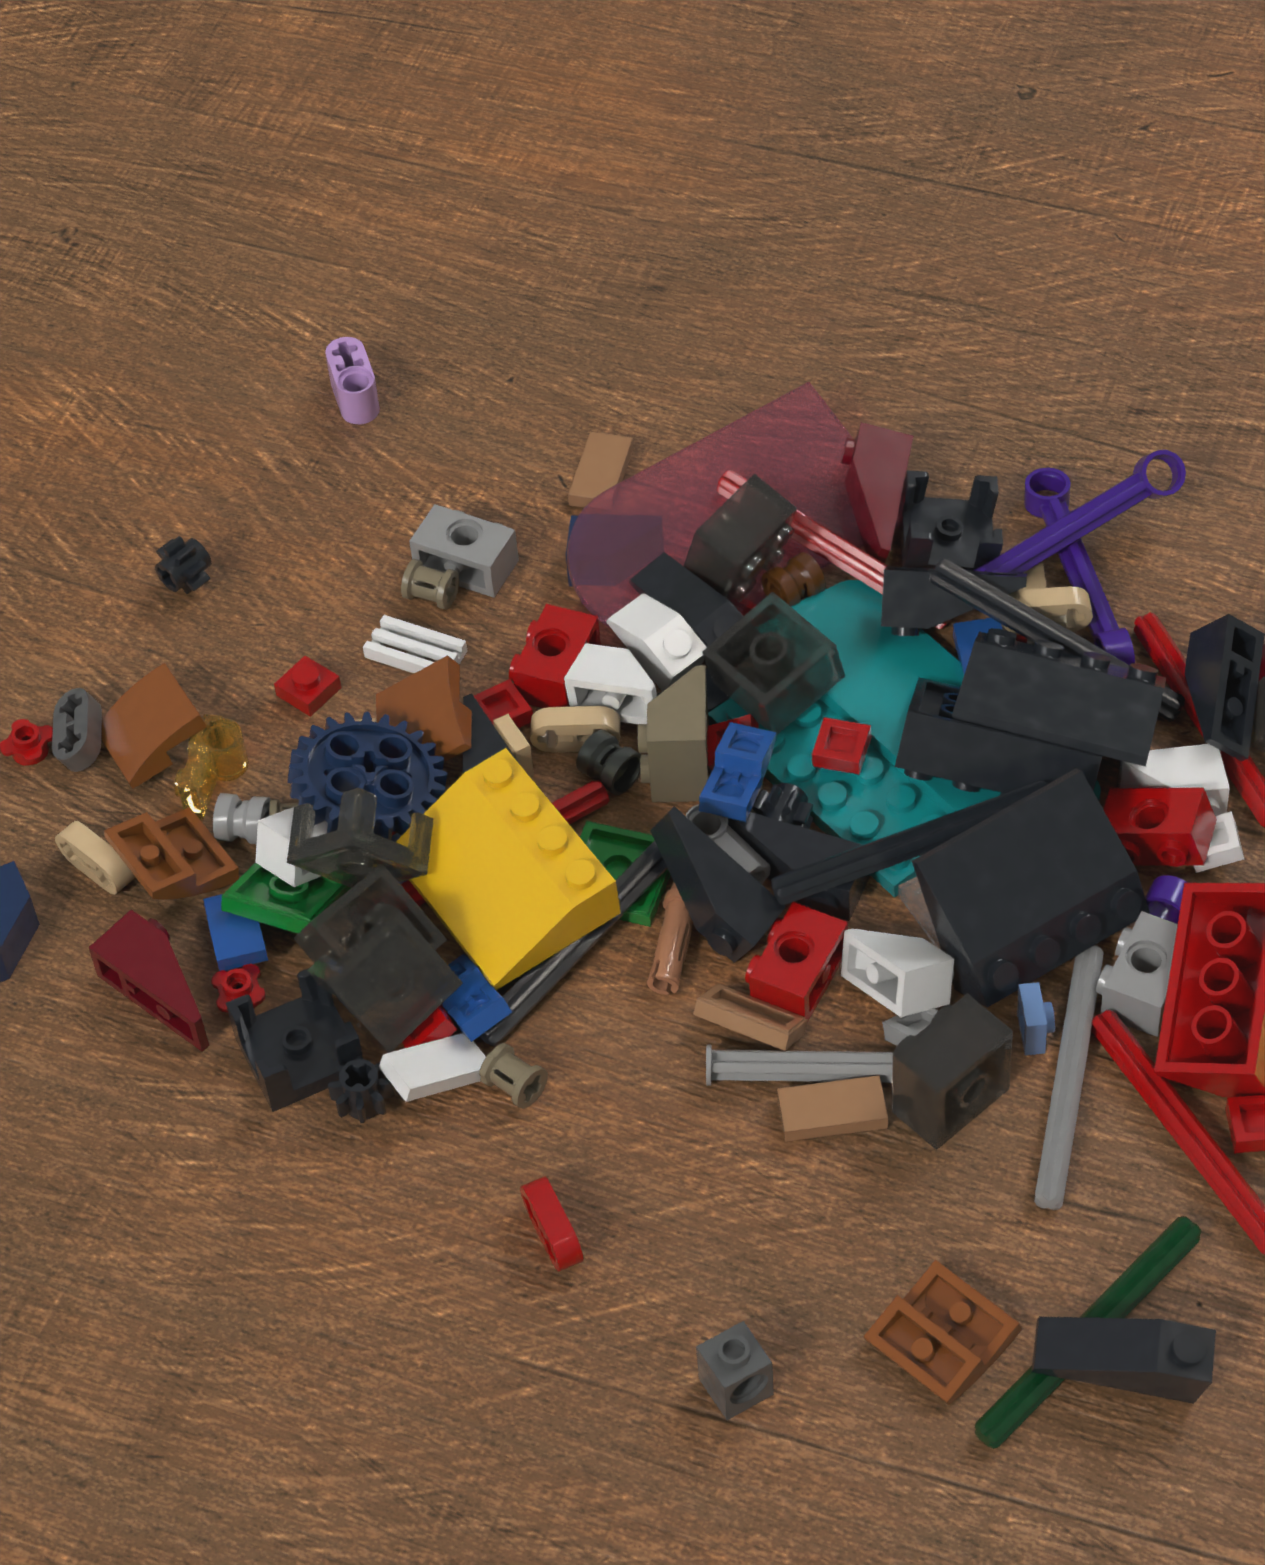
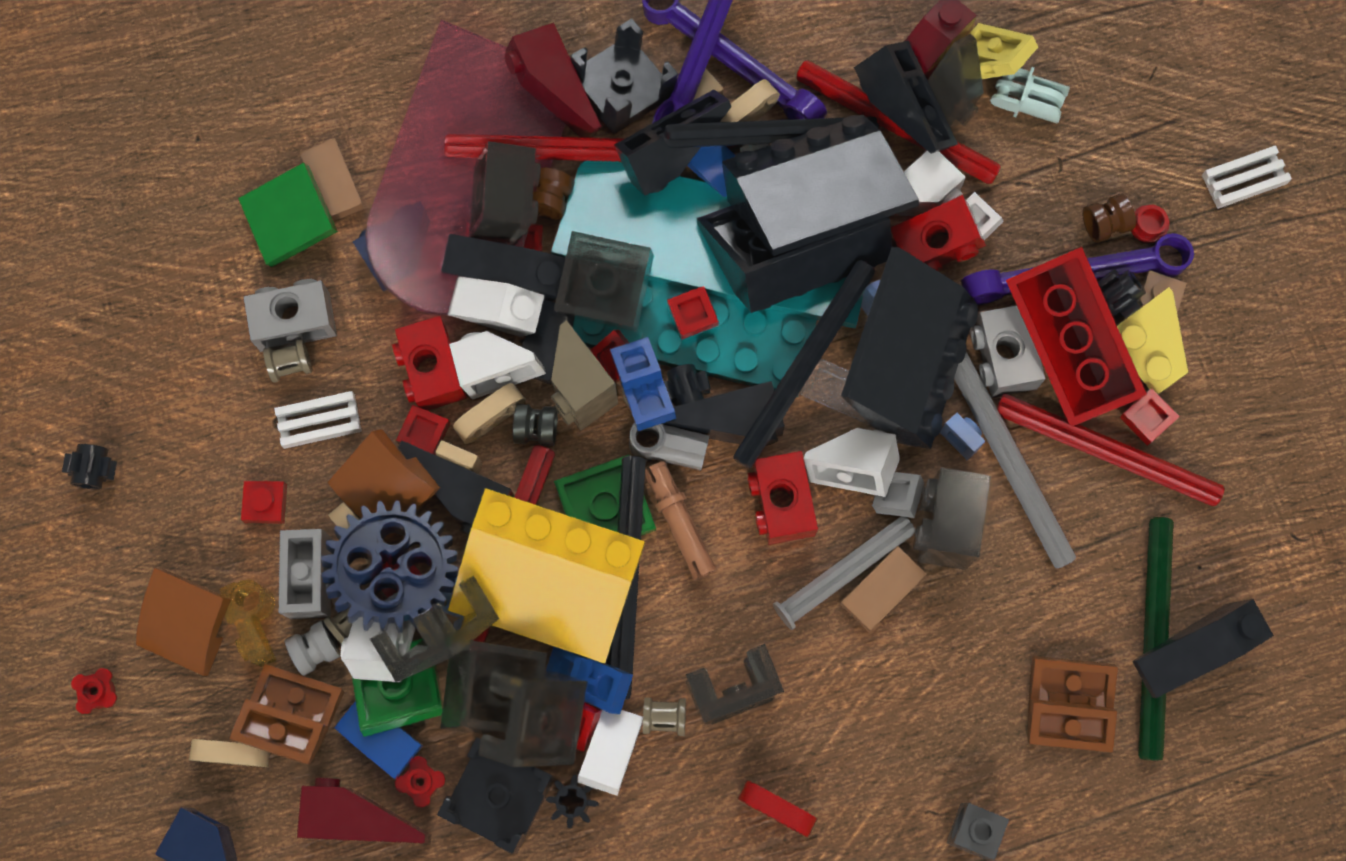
camera: 40 degrees left, 25 degrees up
flat silver beam [52,688,102,772] -> none
lavender beam [325,337,380,424] -> none
black slope [650,806,786,963] -> none
medium nougat tile [693,984,808,1051] -> none
none -> green tile [238,162,338,267]
none -> light grey brick [279,529,332,619]
none -> clear smoke panel [685,644,784,728]

